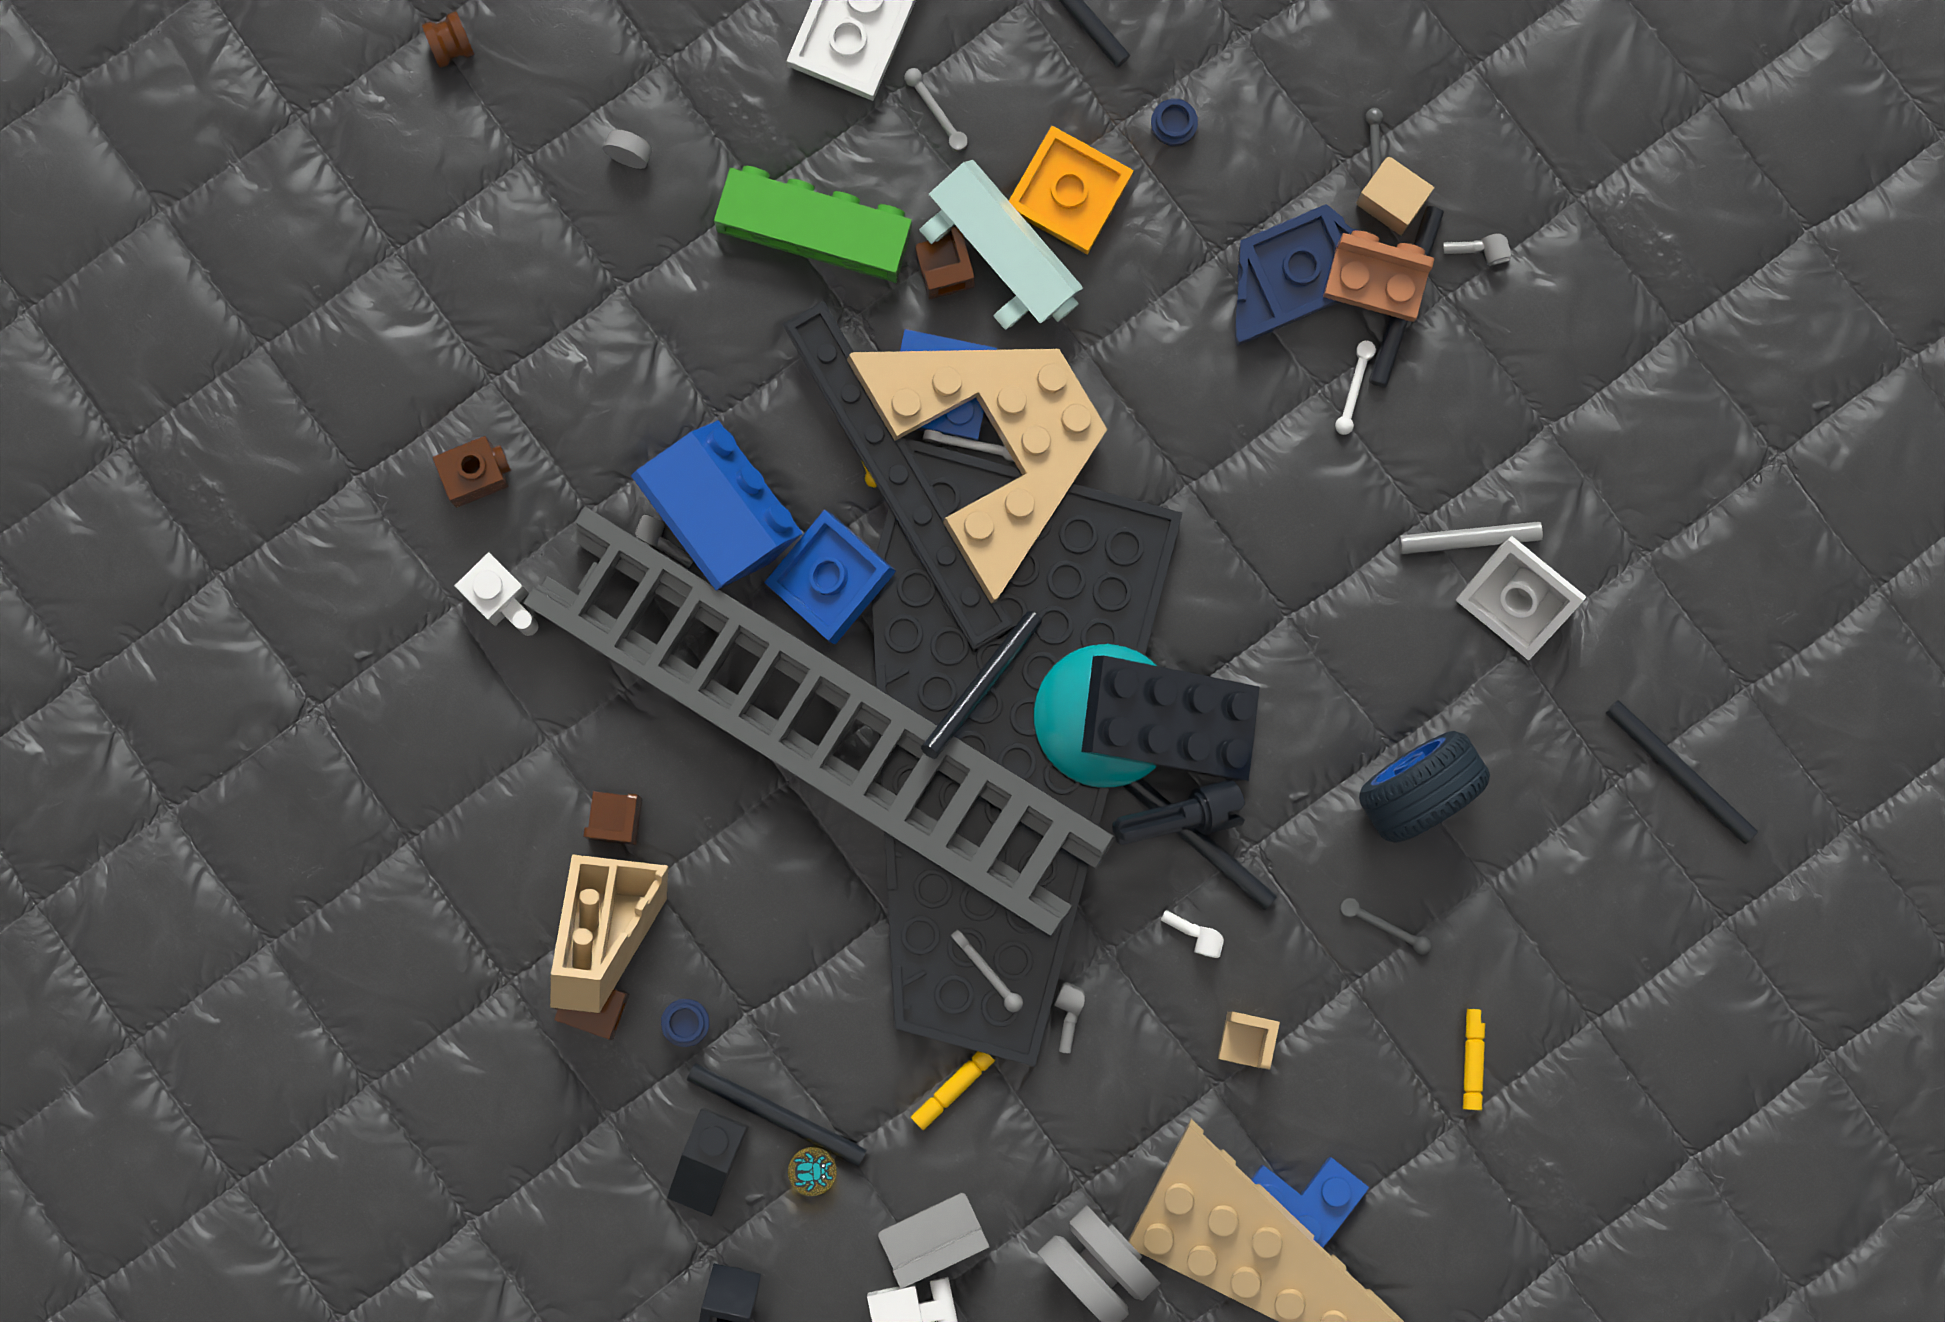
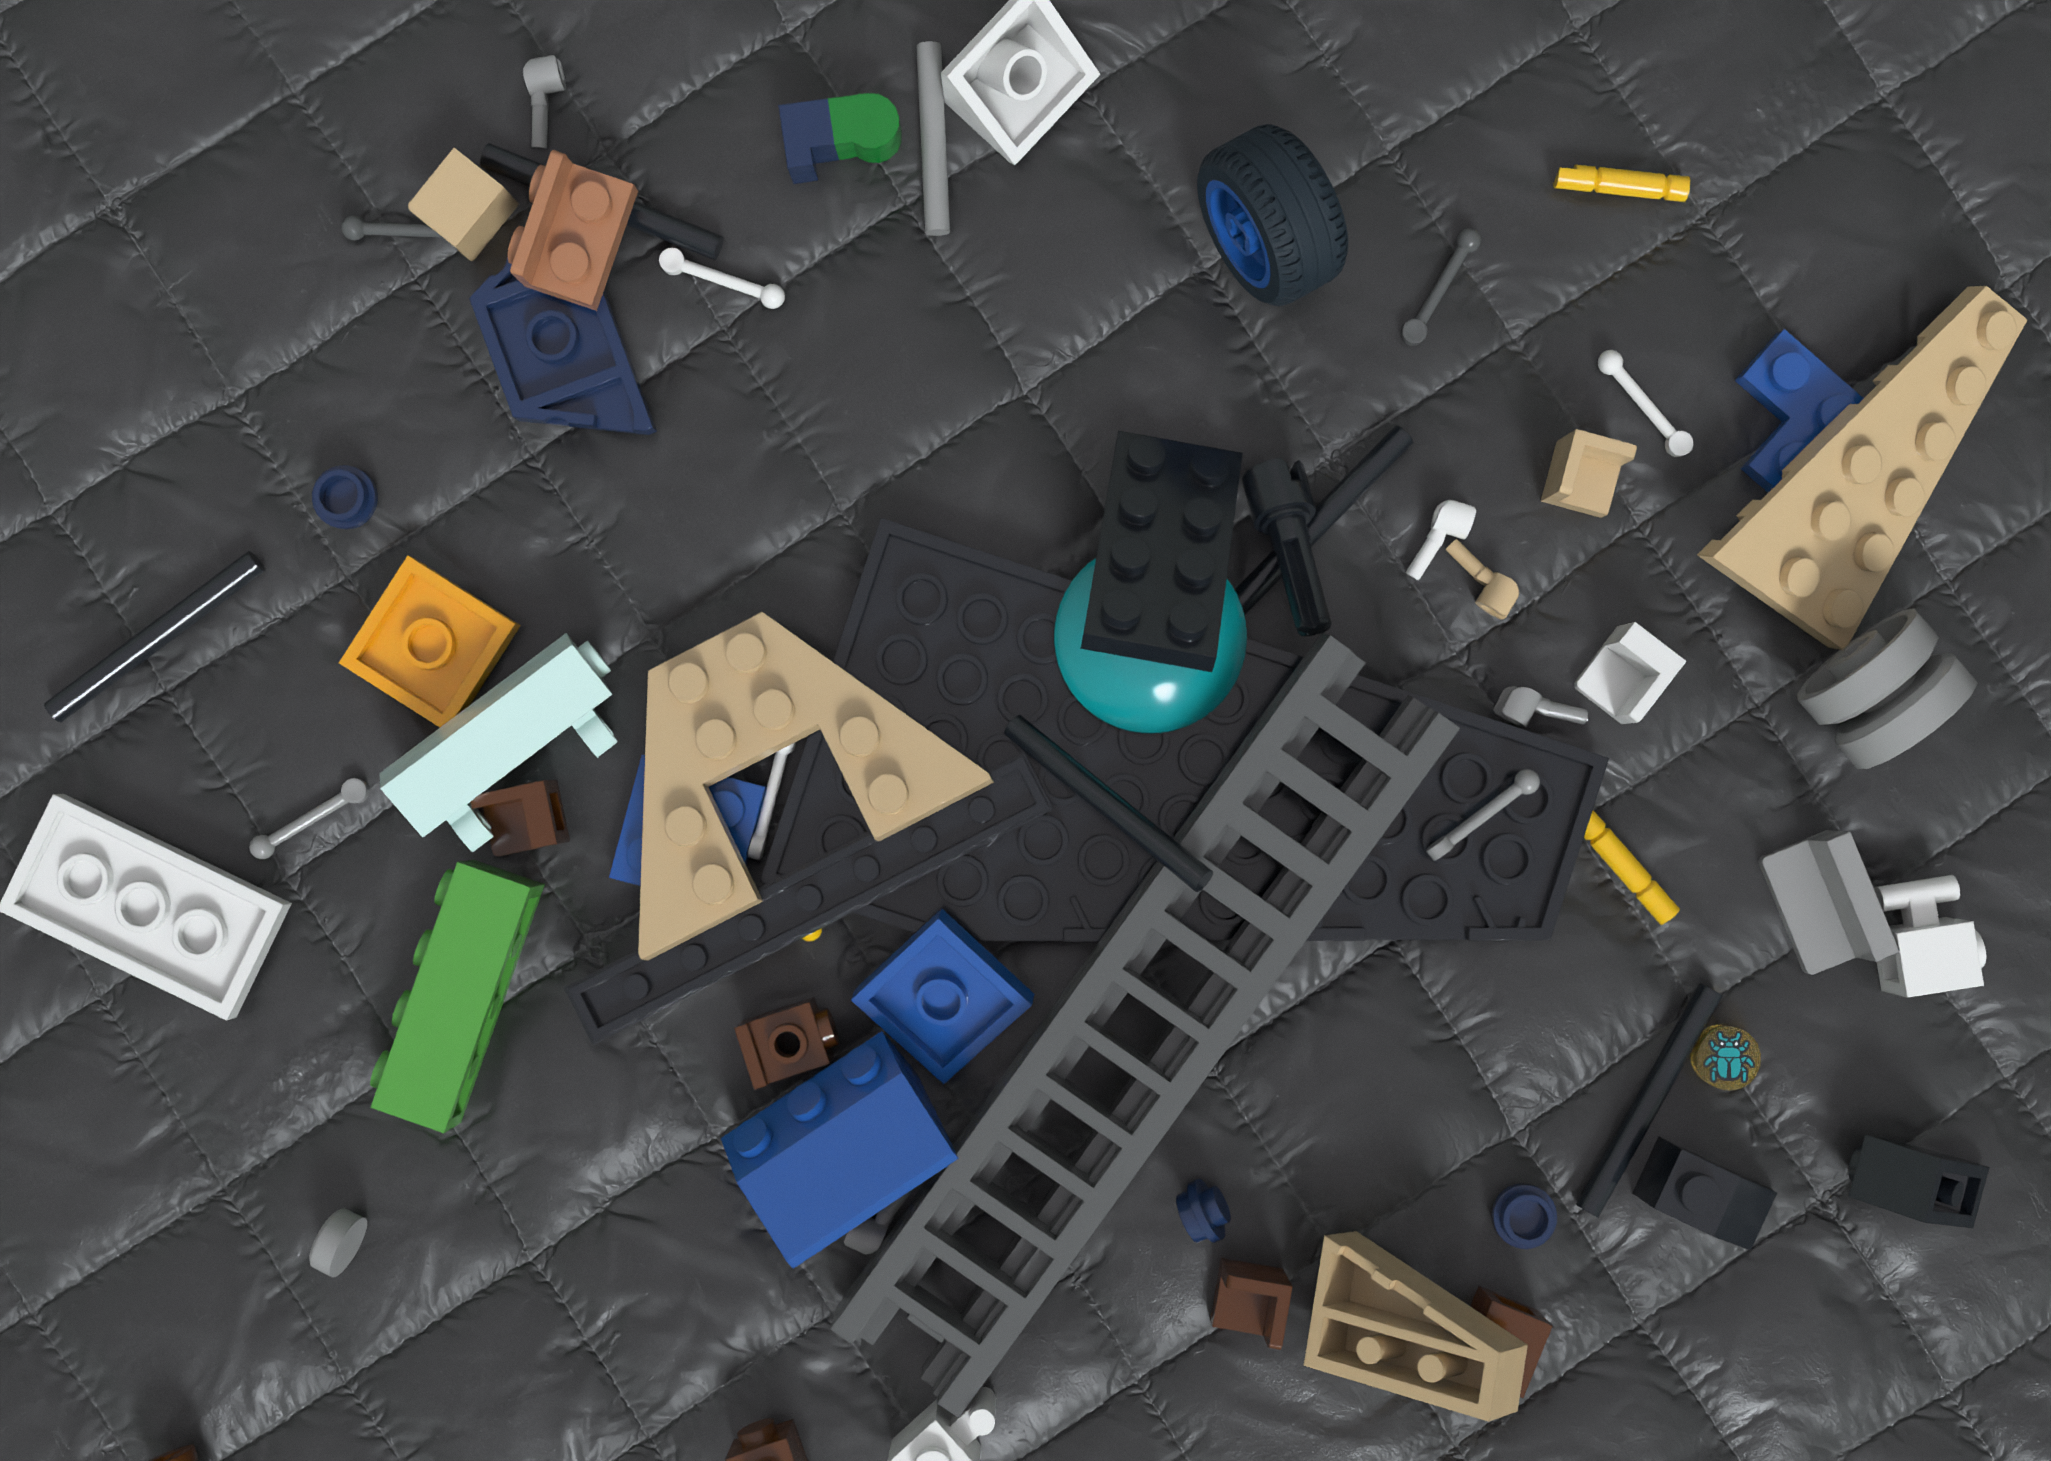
camera: 80 degrees left, 5 degrees up
none -> reddish brown brick [734,997,840,1090]
none -> leg [778,93,902,184]
none -> dark blue plate [1176,1178,1231,1243]
none -> tan hand [1446,539,1519,620]
none -> white panel [1574,622,1686,724]
none -> white hinge [1598,350,1693,457]

